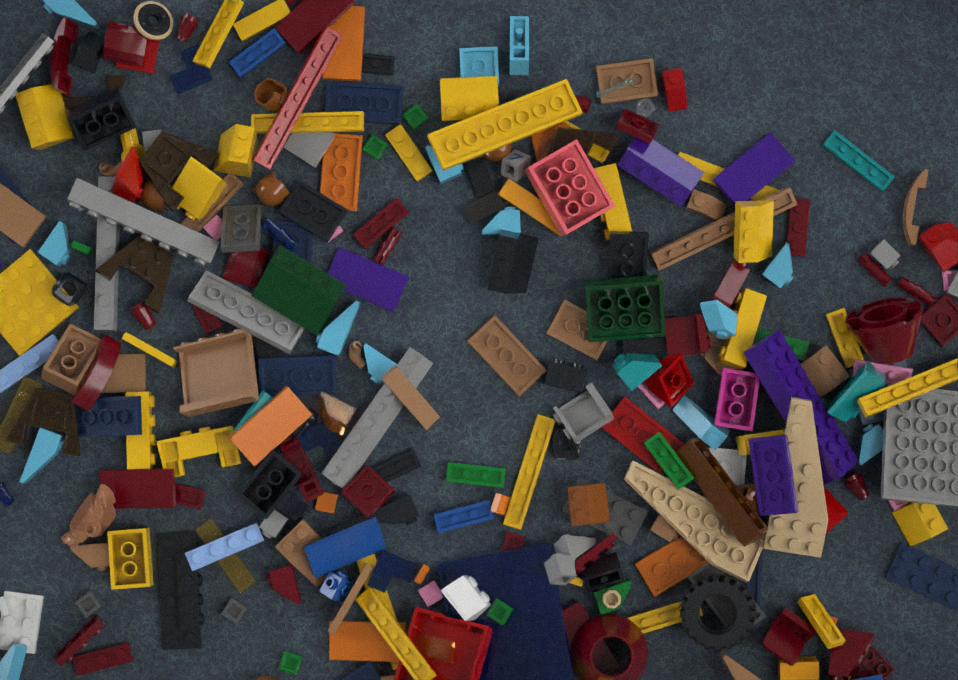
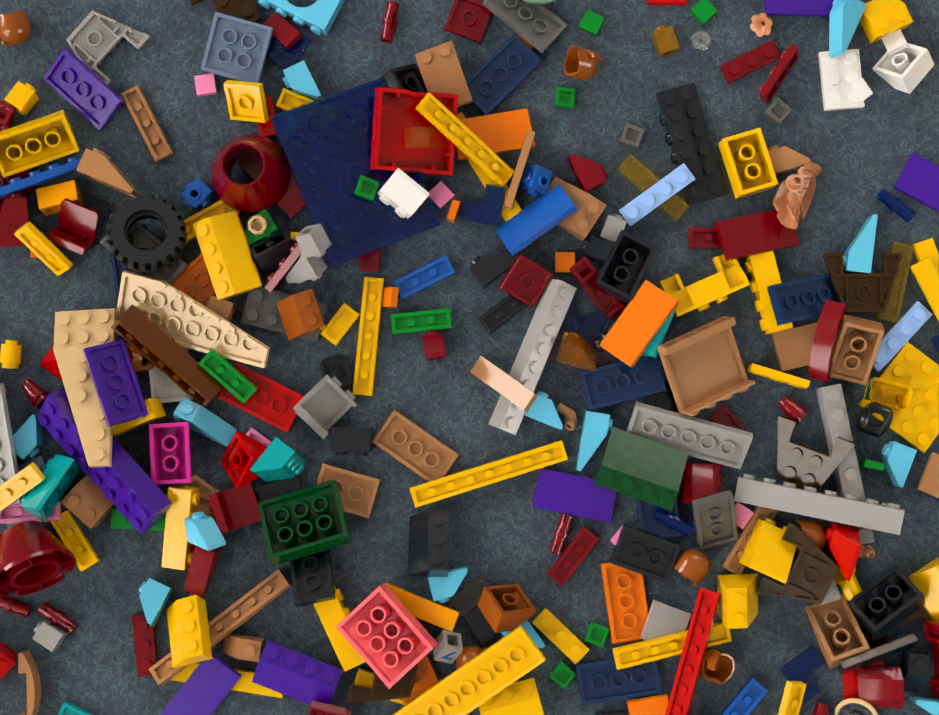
camera: 165 degrees right, 0 degrees up
none -> yellow brick [0,340,22,369]
none -> blue brick [181,178,216,211]
none -> yellow slope [192,210,262,300]
none -> yellow tile [320,303,360,346]
none -> yellow plate [410,440,568,508]
none -> dark red slope [422,331,446,361]
none -> dark orange slope [477,584,537,633]
none -> medium nougat slope [805,593,870,669]
none -> tile [837,634,918,675]
none -> yellow piece [864,377,913,409]

